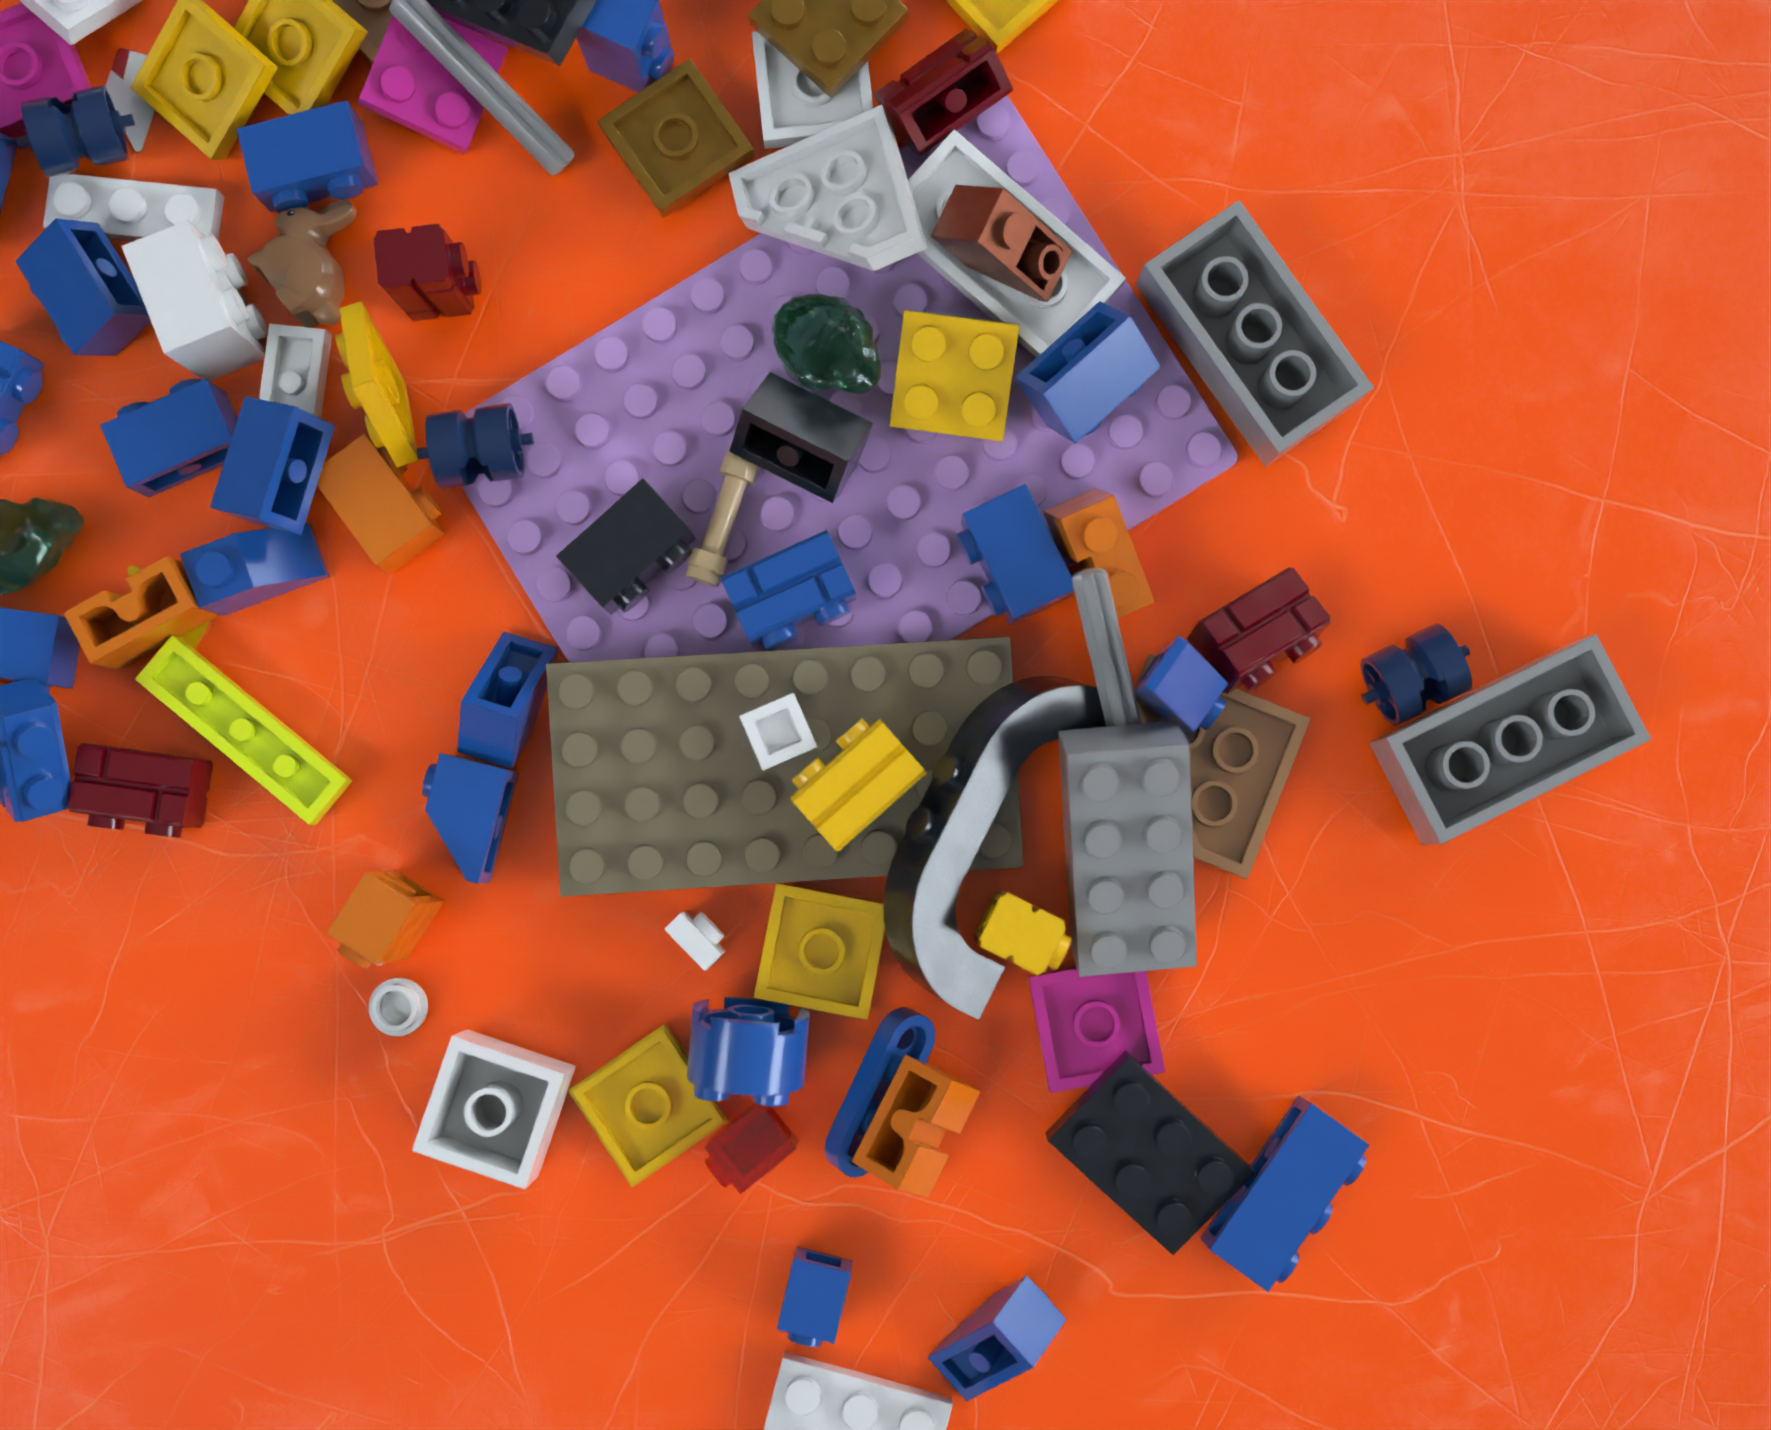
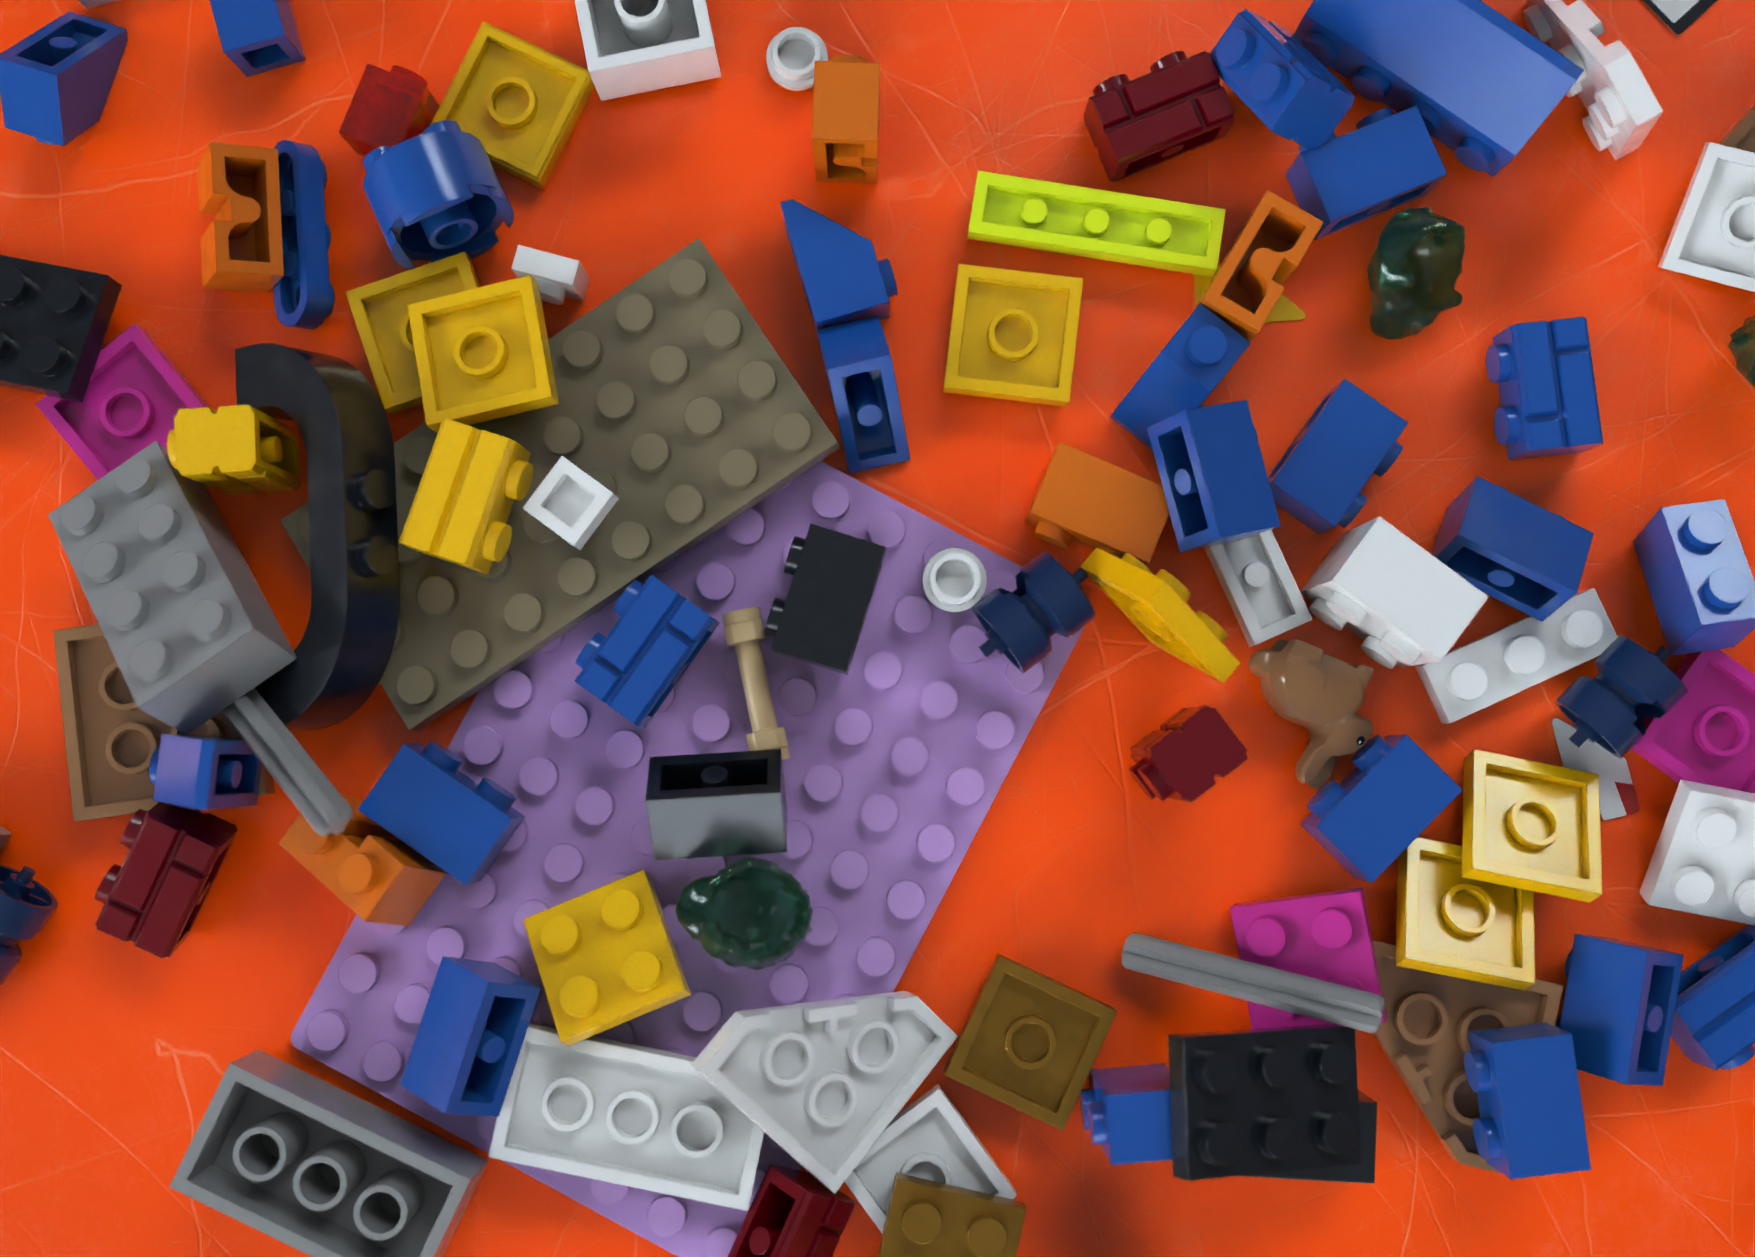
camera: 145 degrees right, 0 degrees up
copper slope [931,185,1072,302] -> none
none -> yellow plate [407,275,559,433]
none -> white plate [922,548,987,613]
none -> yellow plate [943,263,1084,407]

